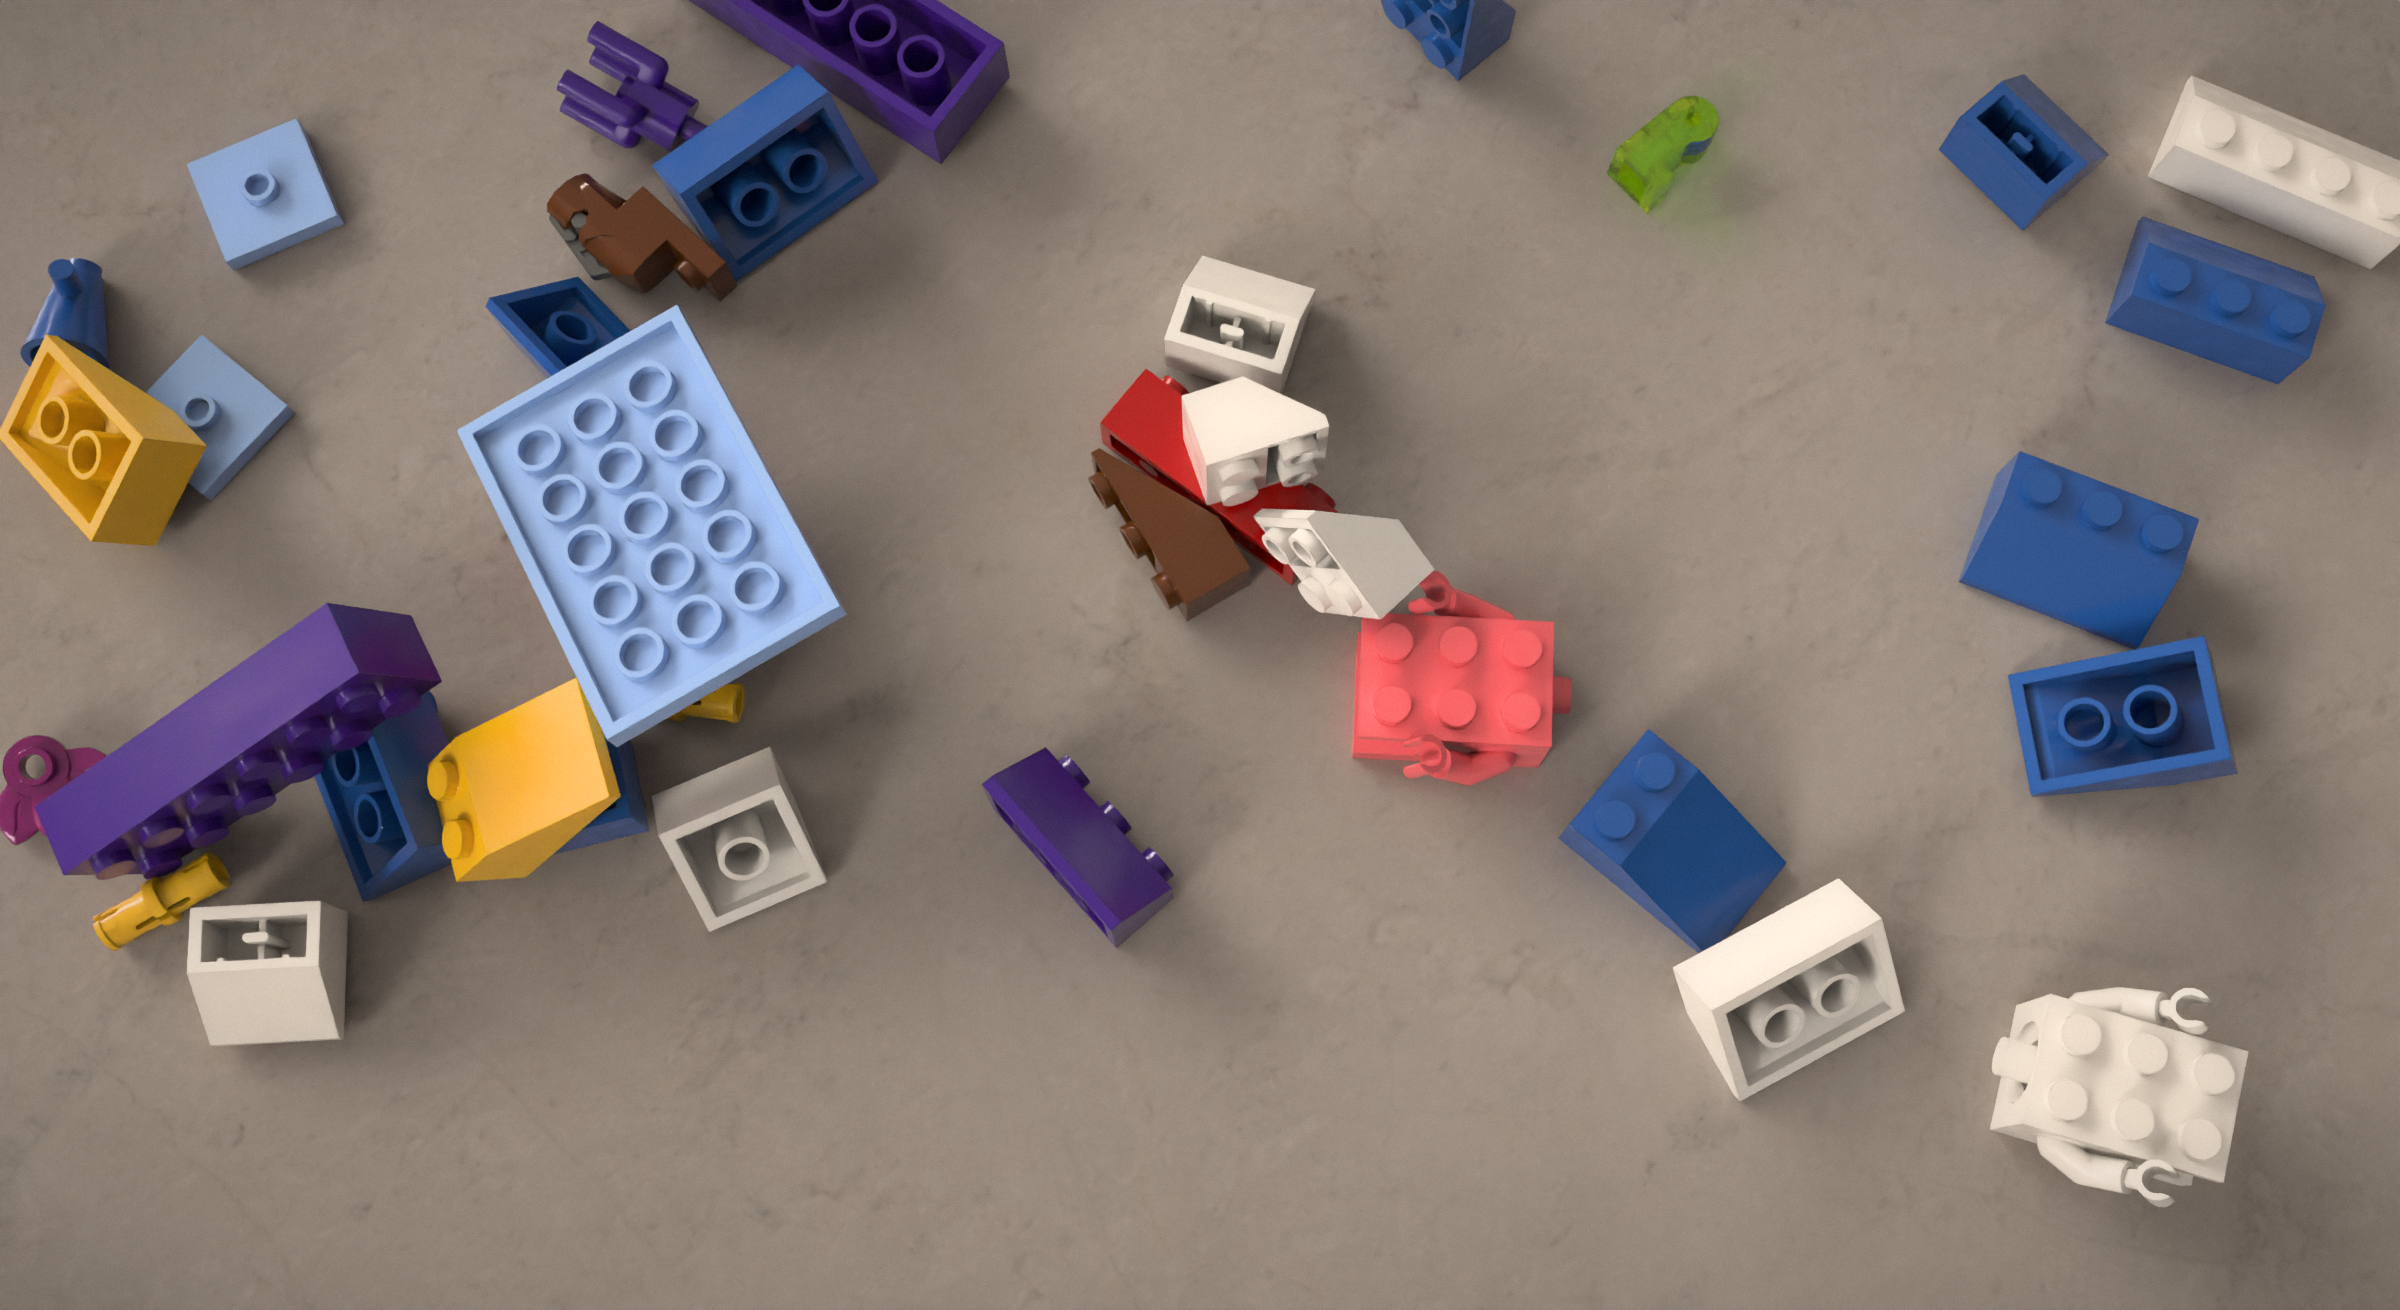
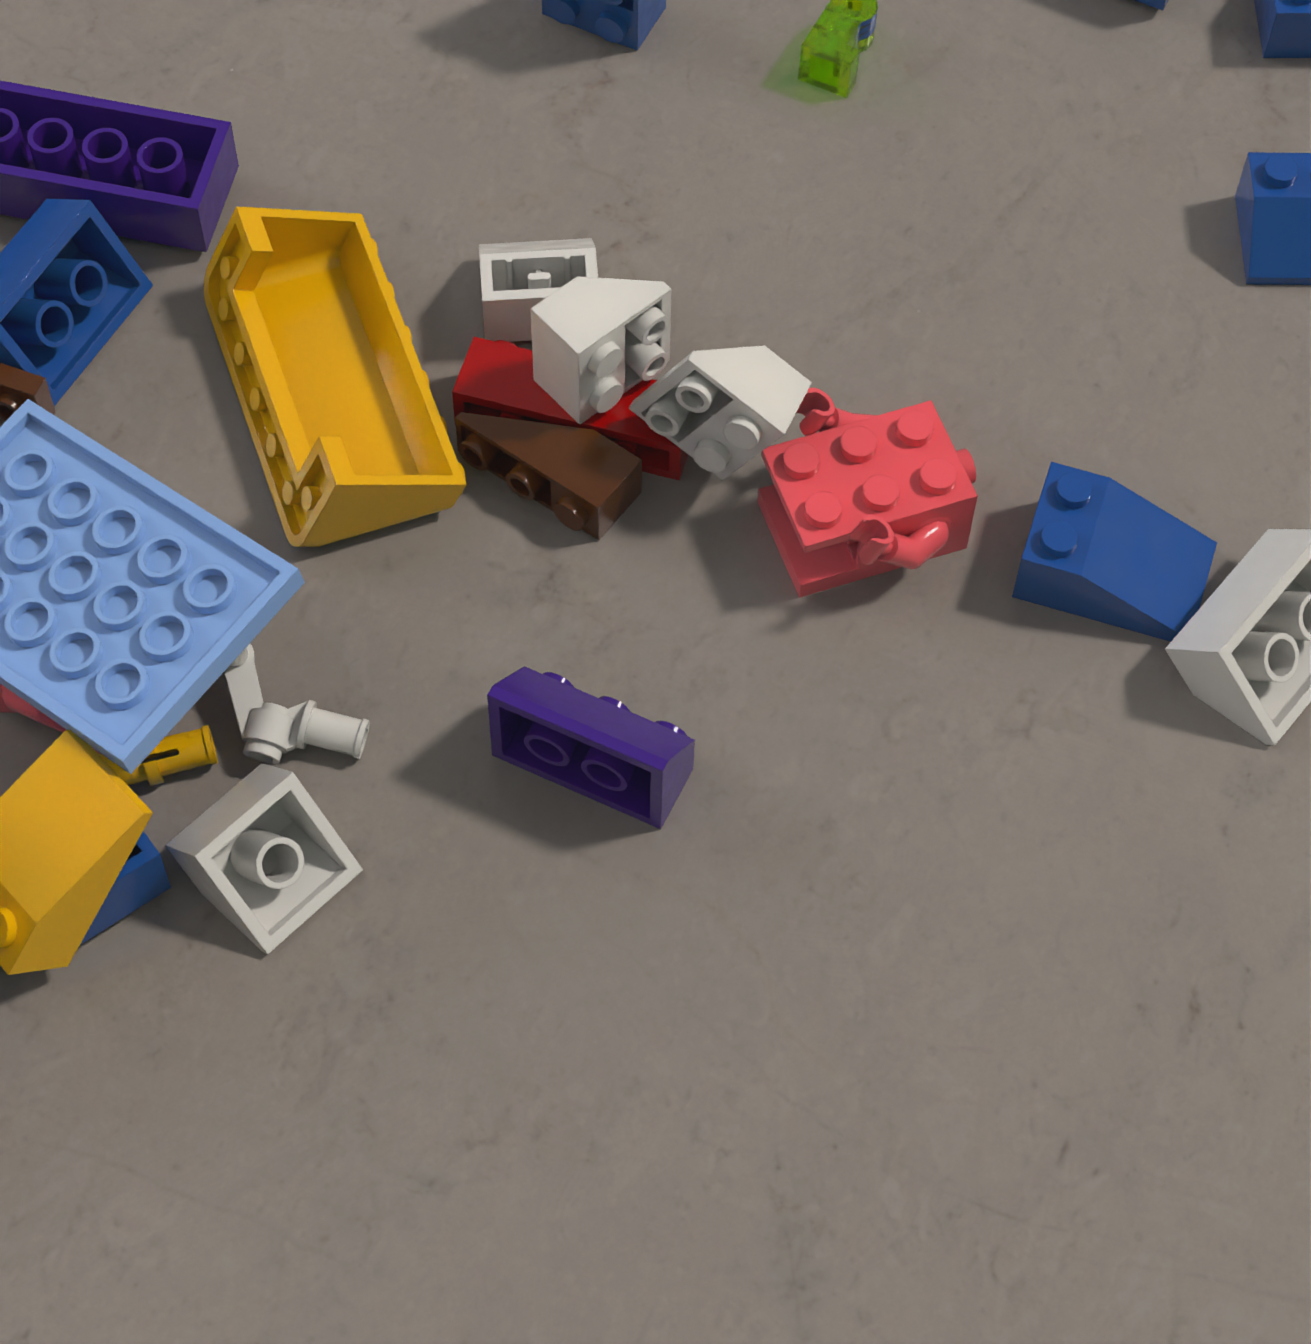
camera: 25 degrees left, 15 degrees down
none -> yellow windscreen [204,206,467,547]
none -> white pin [224,644,370,764]

